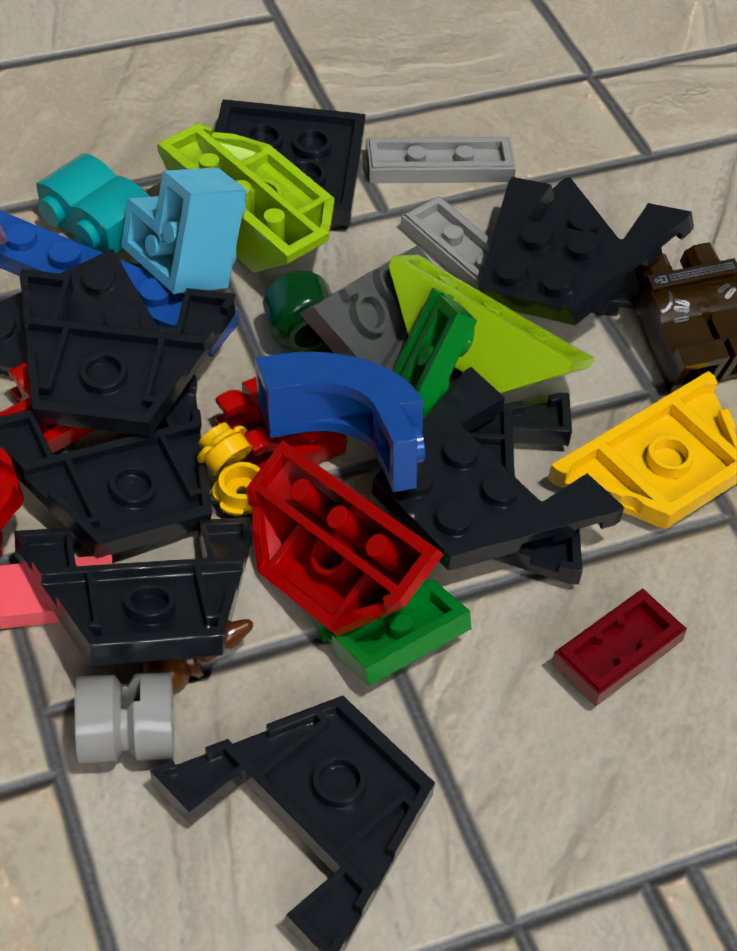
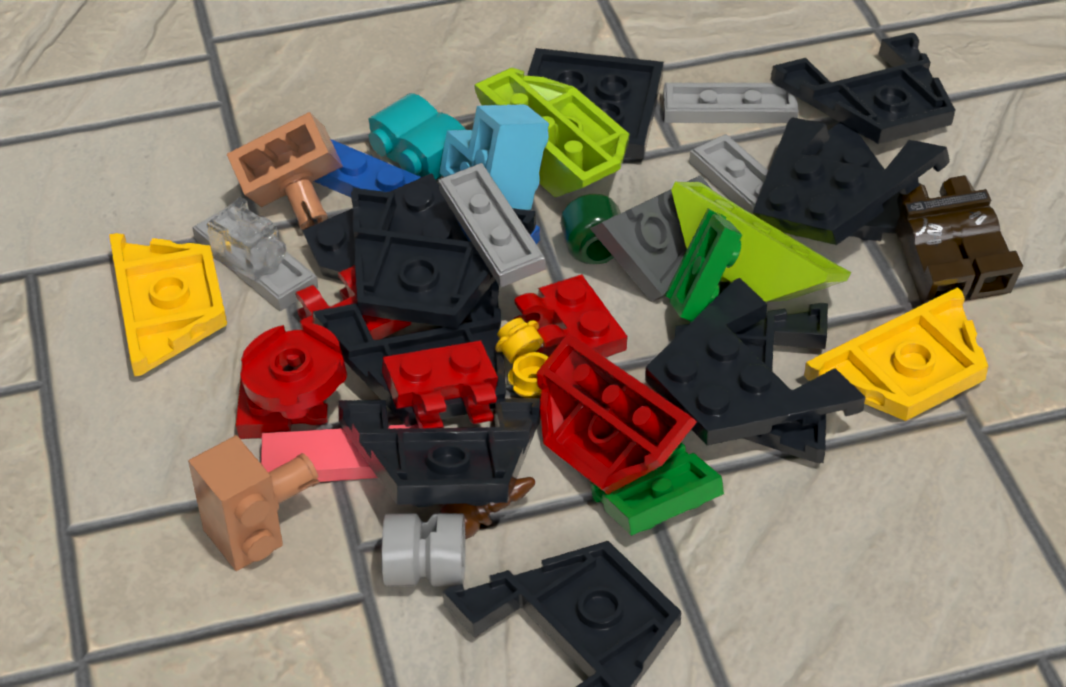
camera: 10 degrees right, 5 degrees down
blue arch [255,352,425,492] -> none
dark red plate [552,588,687,706] -> none
none -> red plate [381,341,498,428]
none -> light grey tile [438,163,546,287]
none -> black wing [770,32,956,144]

